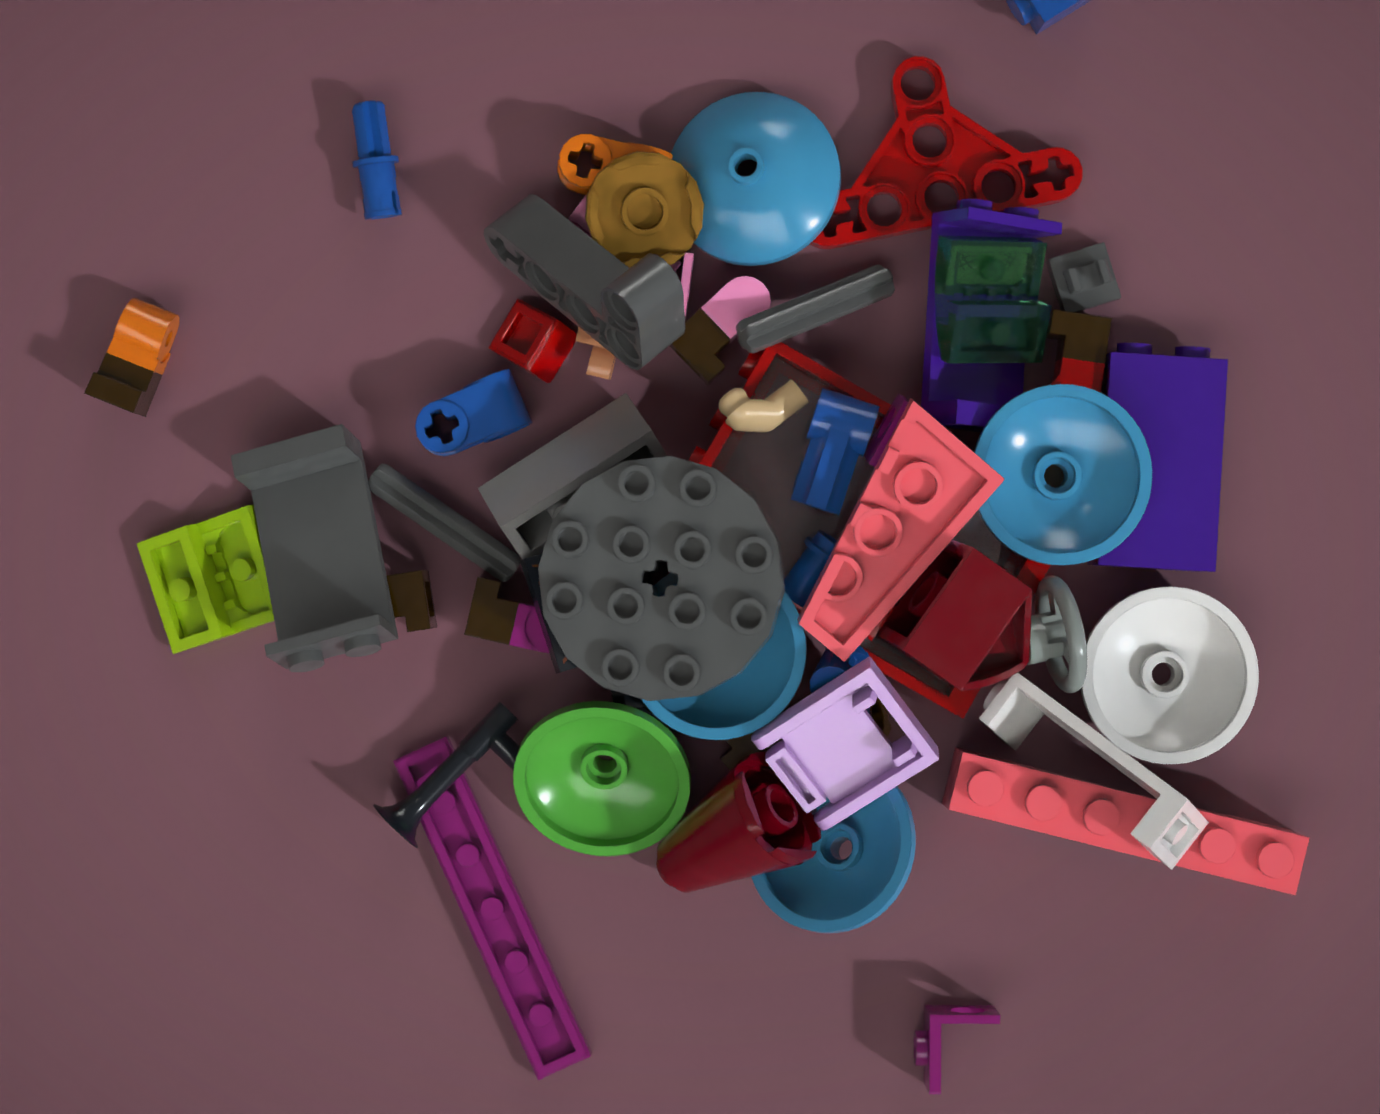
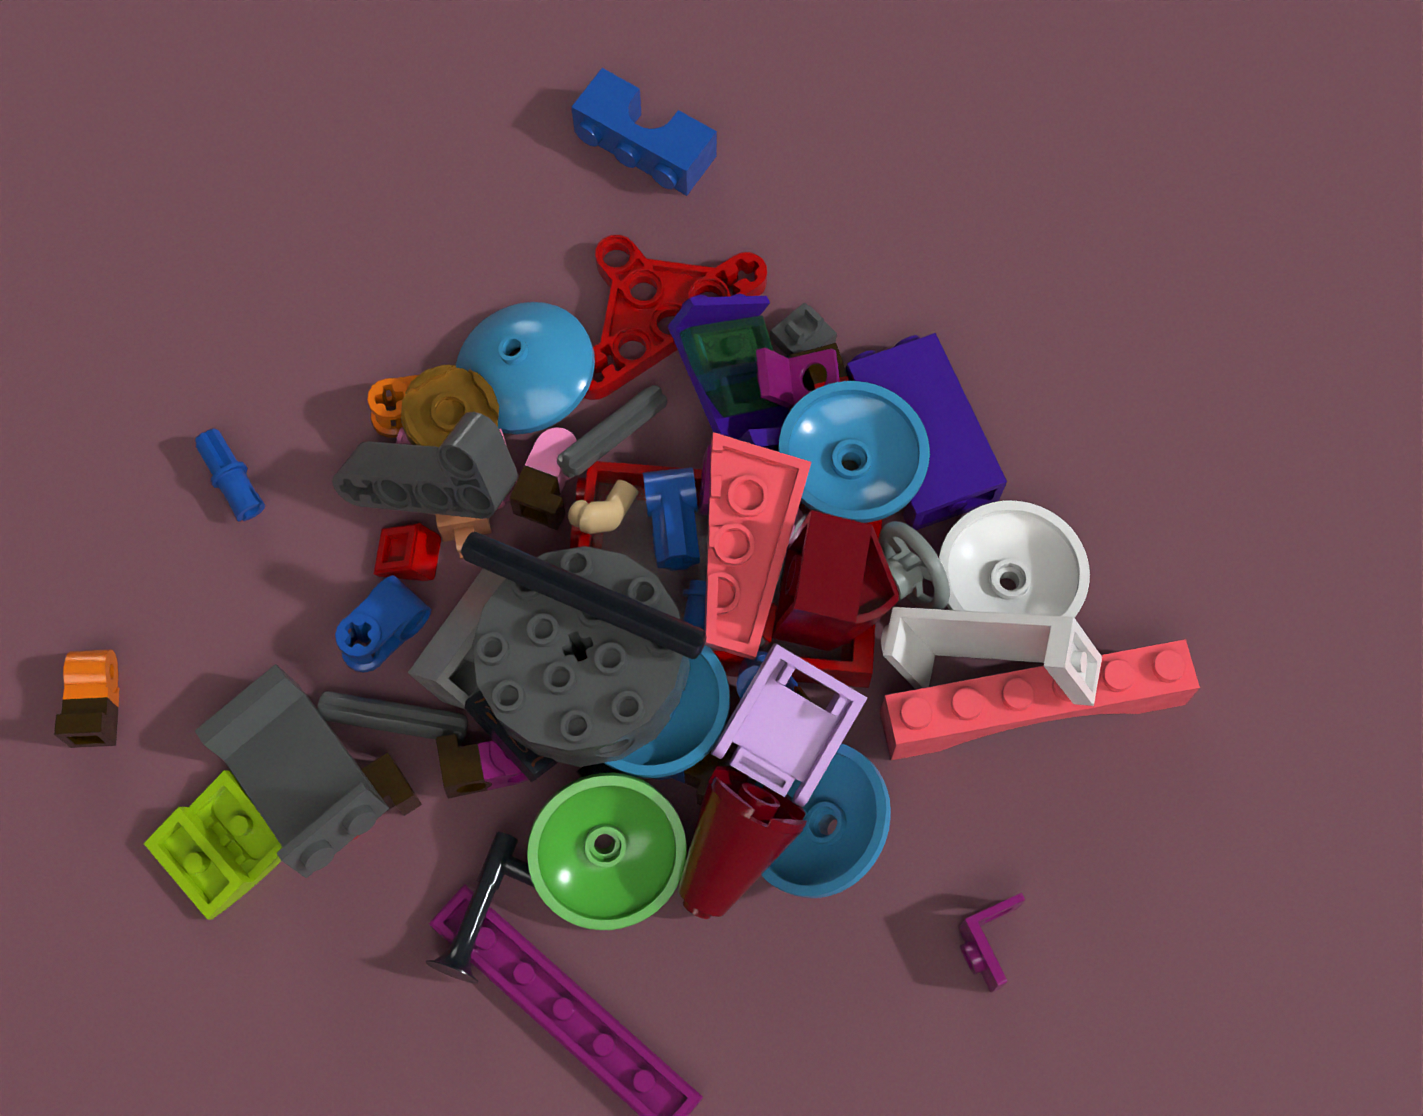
camera: 20 degrees left, 20 degrees down
none -> black axle [461,532,707,659]
none -> magenta bracket [756,348,840,408]

